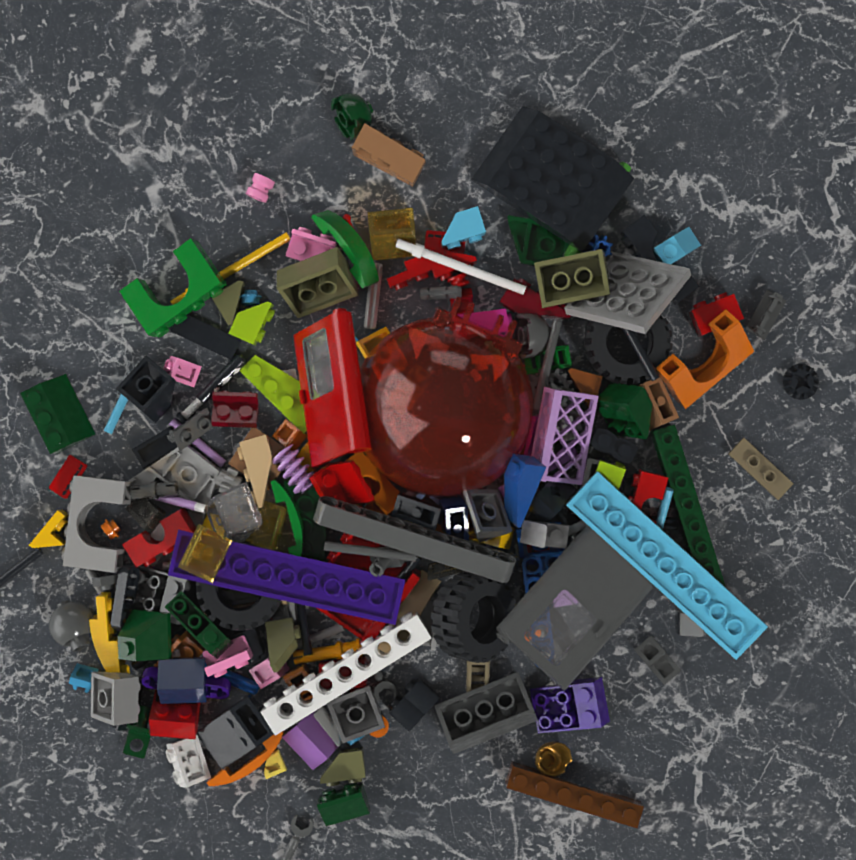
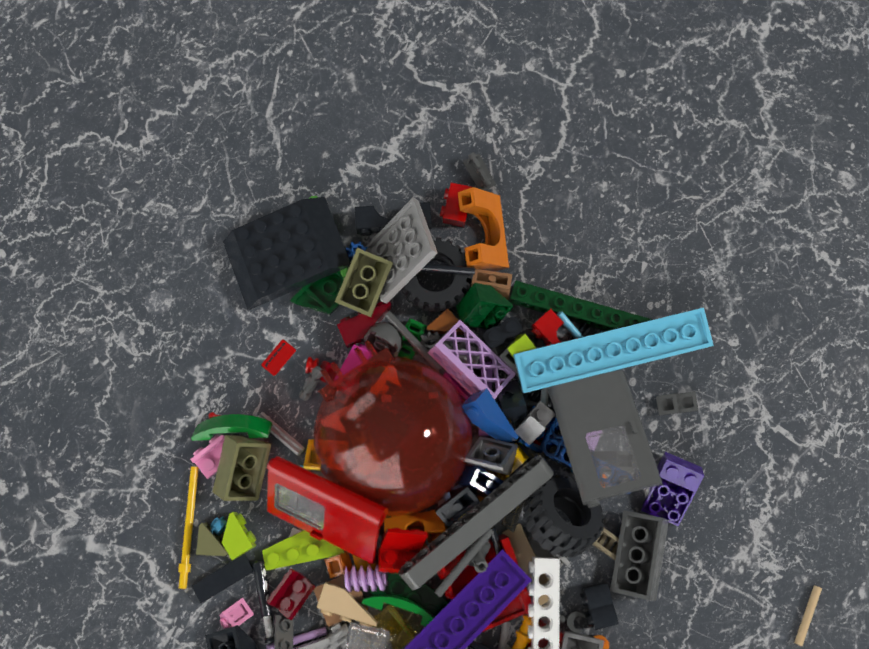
camera: 60 degrees left, 10 degrees down
green arch [119,238,227,338] -> none
bright pink wheel [245,173,275,203] -> none
dark green cylinder [331,93,373,140] -> none
medium nougat wedge [352,123,426,187] -> none
clear yellow slope [367,208,416,261] -> none
red slope [387,253,477,291] -> none
white bar [396,239,527,295] -> none
medium azure slope [441,206,486,250] -> none
reddish brown arch [505,761,644,828] -> none
pearl gold hair [535,741,572,777] -> none
medium azure slope [653,227,701,264] -> none
dark grey slope [679,613,704,637] -> none
dark tan plate [728,438,794,500] -> none
black gear [783,364,820,400] -> none

